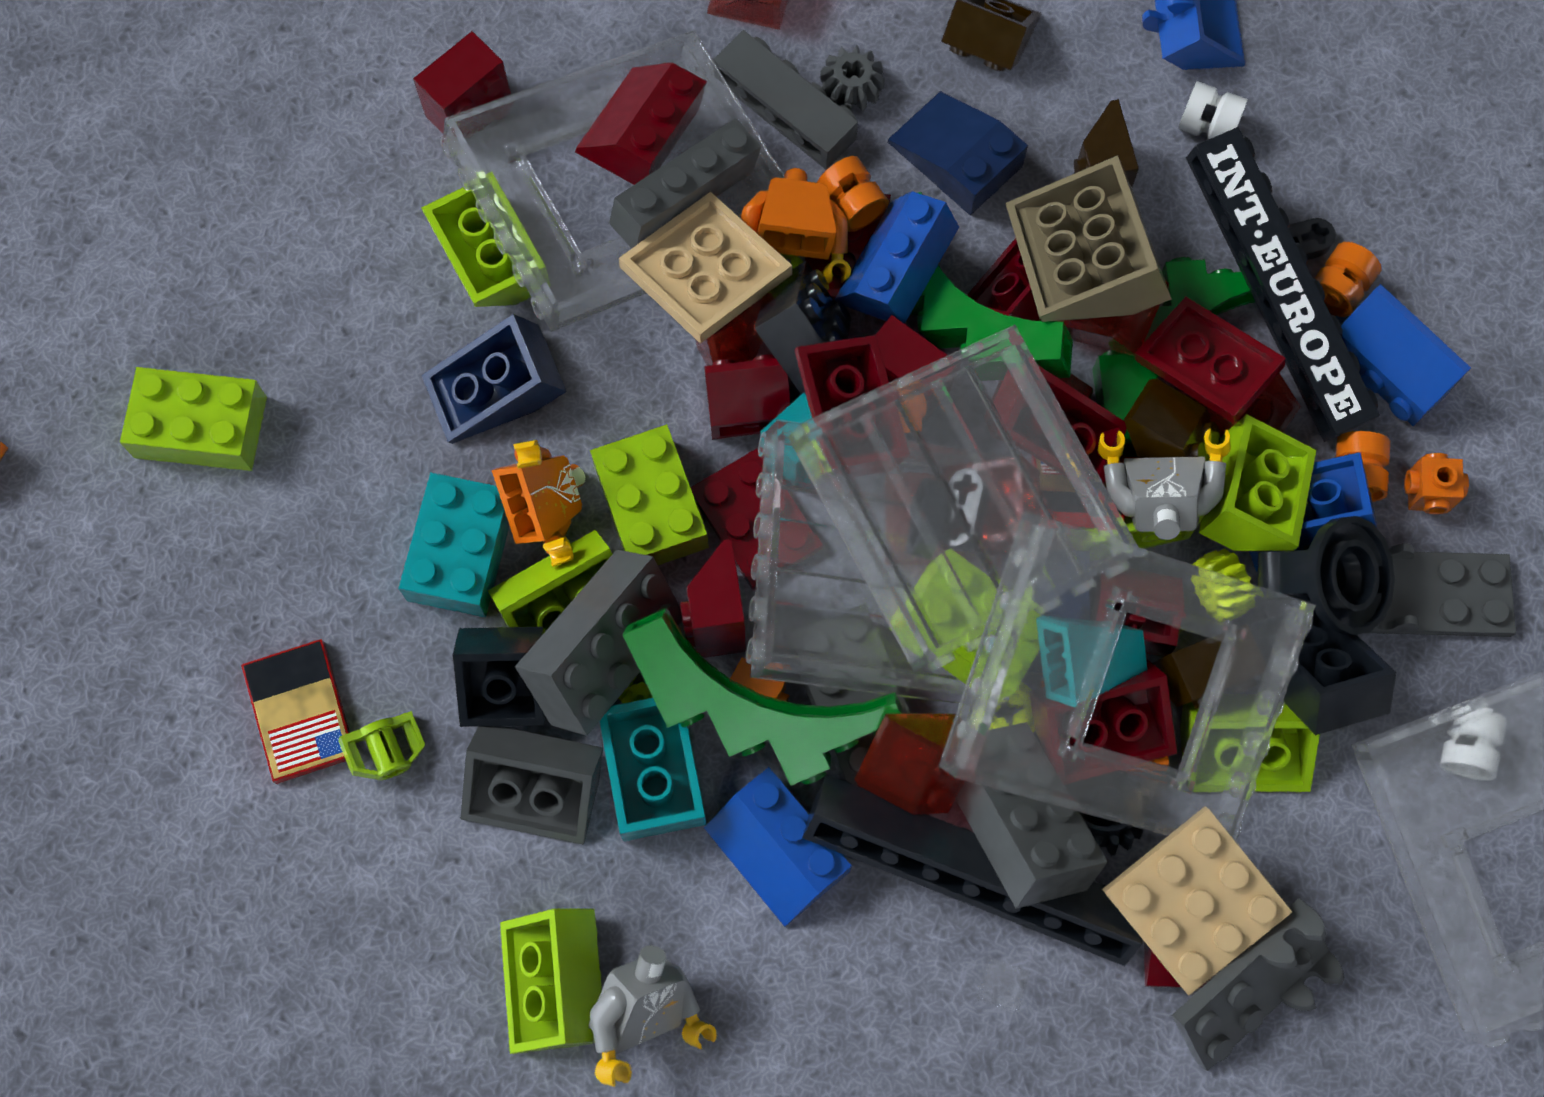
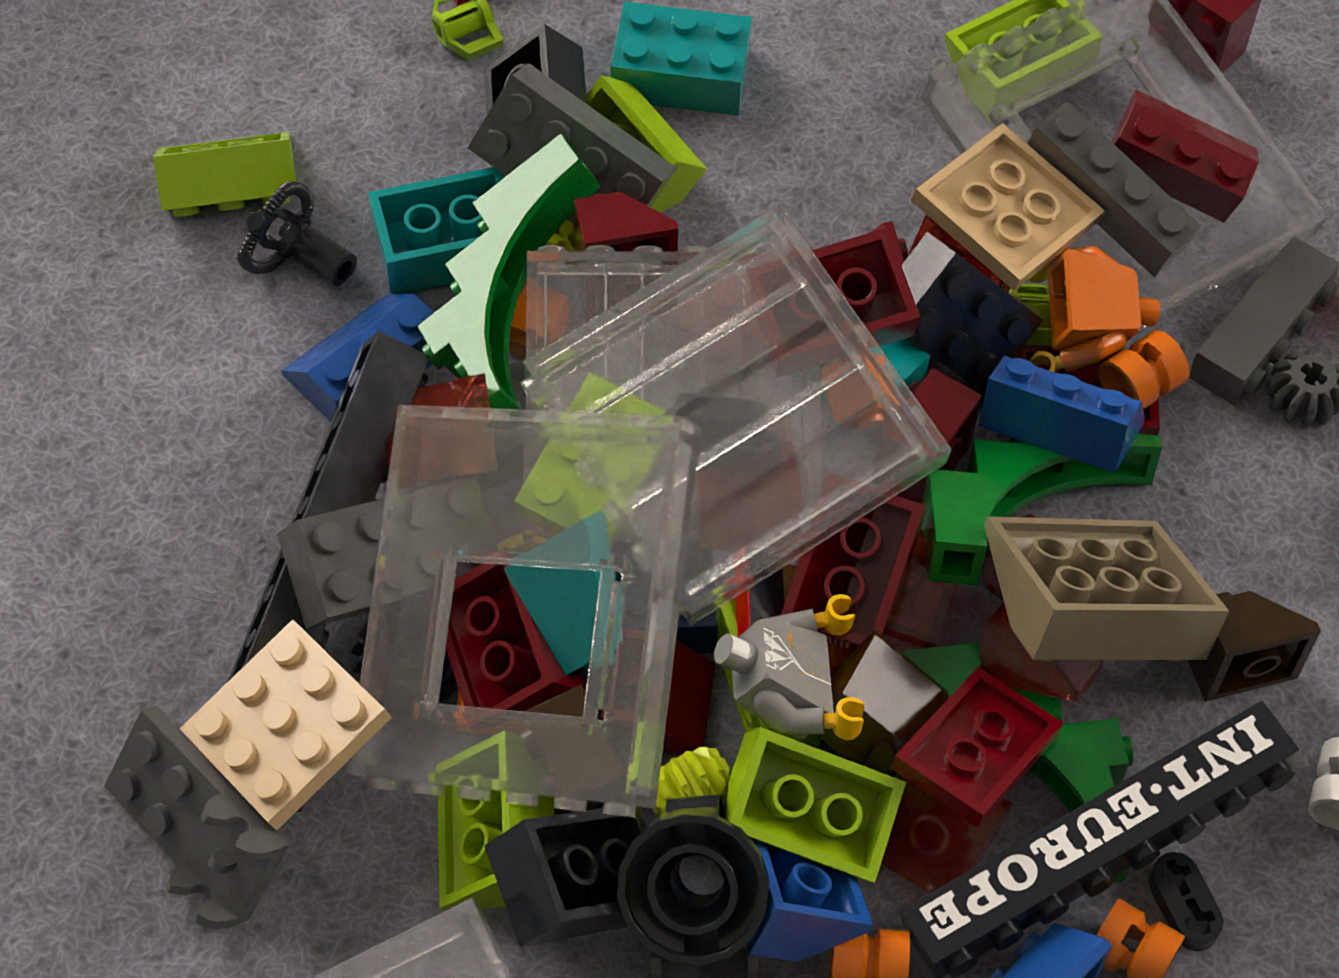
camera: 85 degrees right, 15 degrees down
dark blue slope [422,314,567,444] -> none
dark grey slope [460,726,603,845] -> none
orange torso [491,440,585,567] -> none
light grey torso [588,945,717,1087] -> none
lime brick [590,424,709,565] -> none
dark blue slope [887,91,1028,216] -> none
none -> black piece [237,181,357,286]

